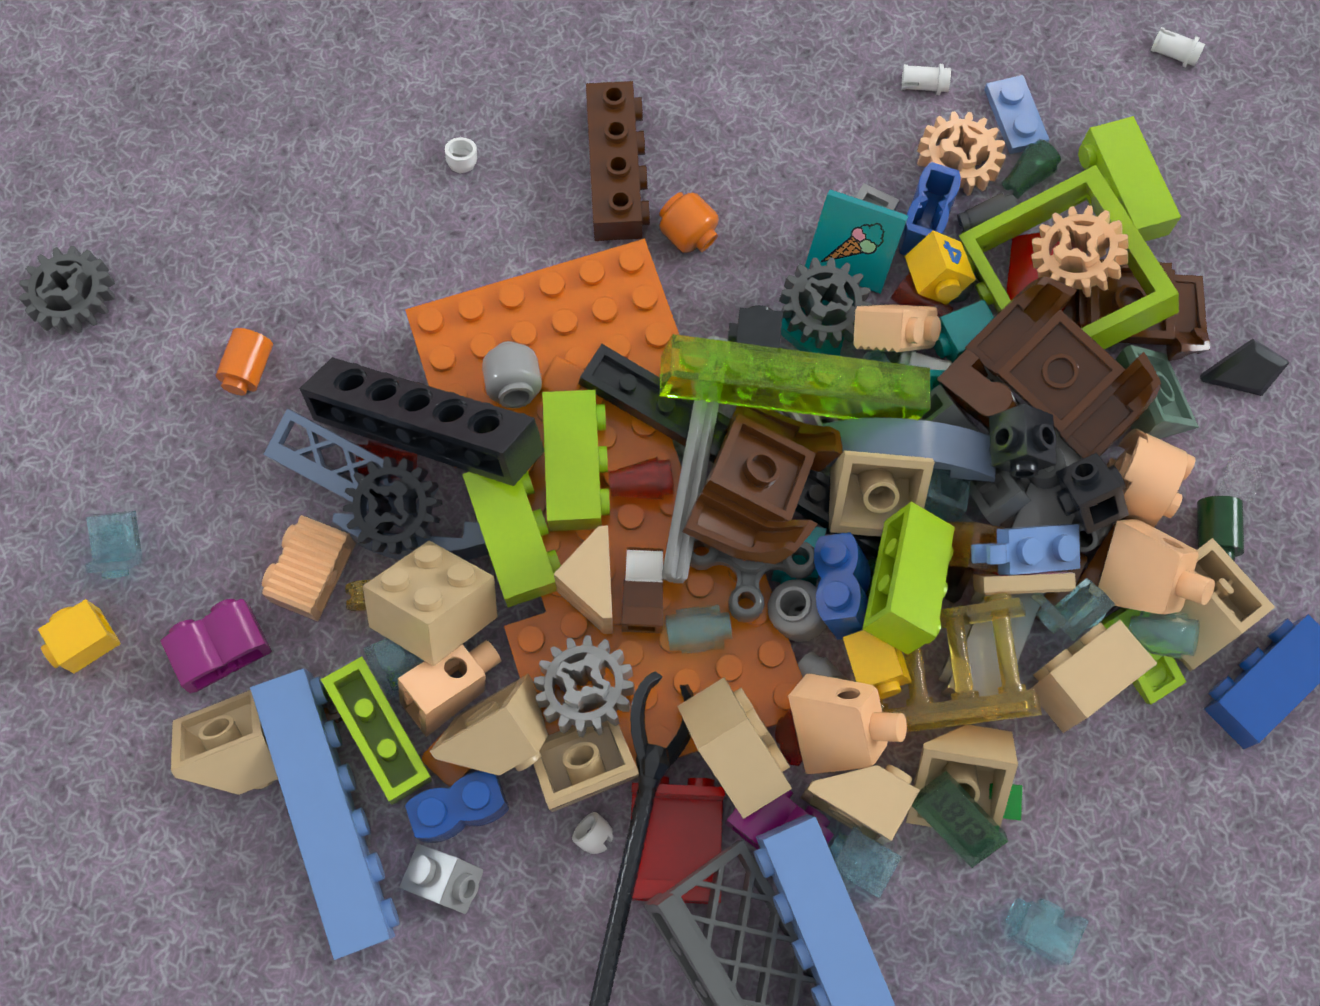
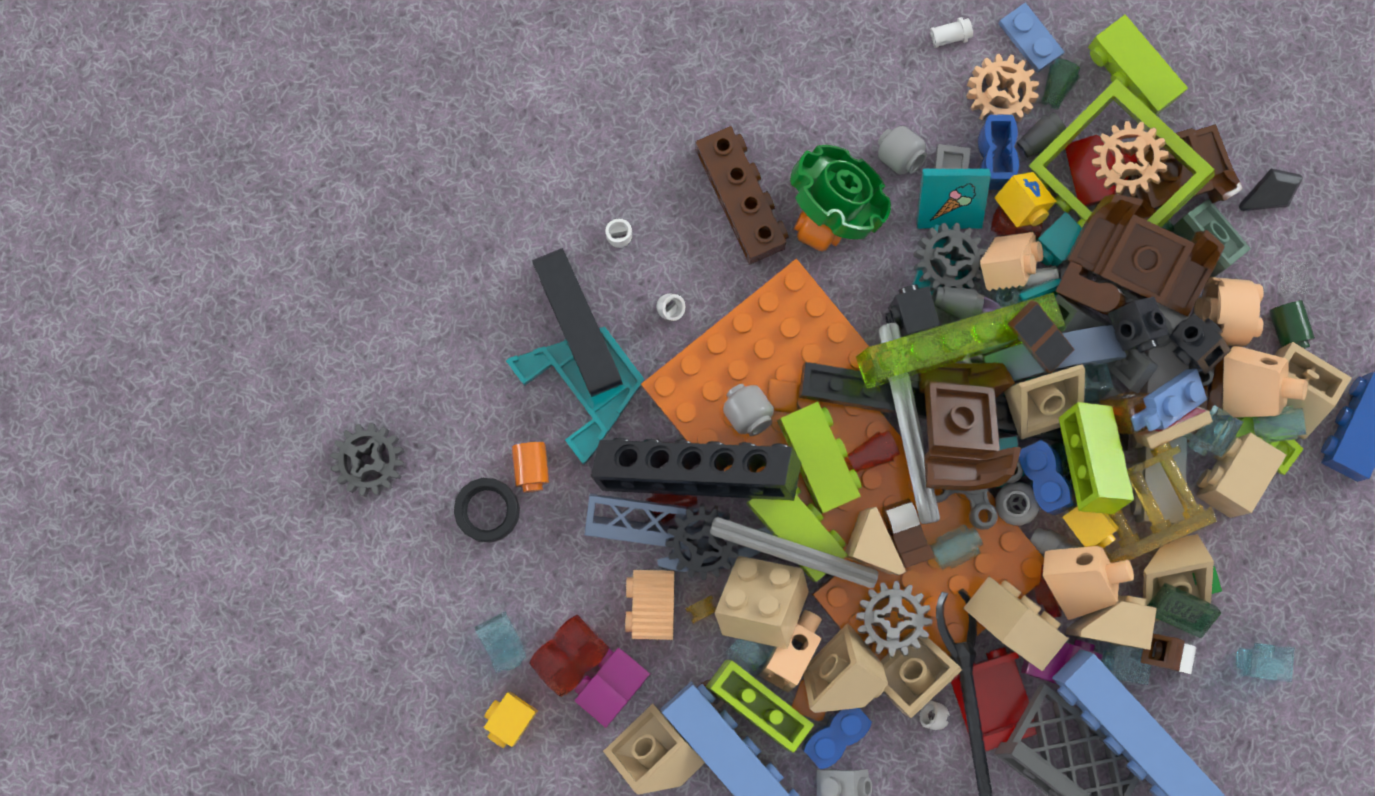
camera: 20 degrees left, 10 degrees up
none -> black tyre [454,477,520,543]
none -> teal wing [506,326,645,465]
none -> clear red brick [529,615,609,697]
none -> black beam [532,248,623,397]
none -> white hinge [656,293,686,321]
none -> light grey axle [710,517,878,588]
none -> green piece [790,145,891,240]
none -> light grey head [878,126,927,175]
none -> dark grey cone [932,286,984,322]
none -> black tile [1007,300,1075,374]
none -> reddish brown leg [1140,633,1196,674]

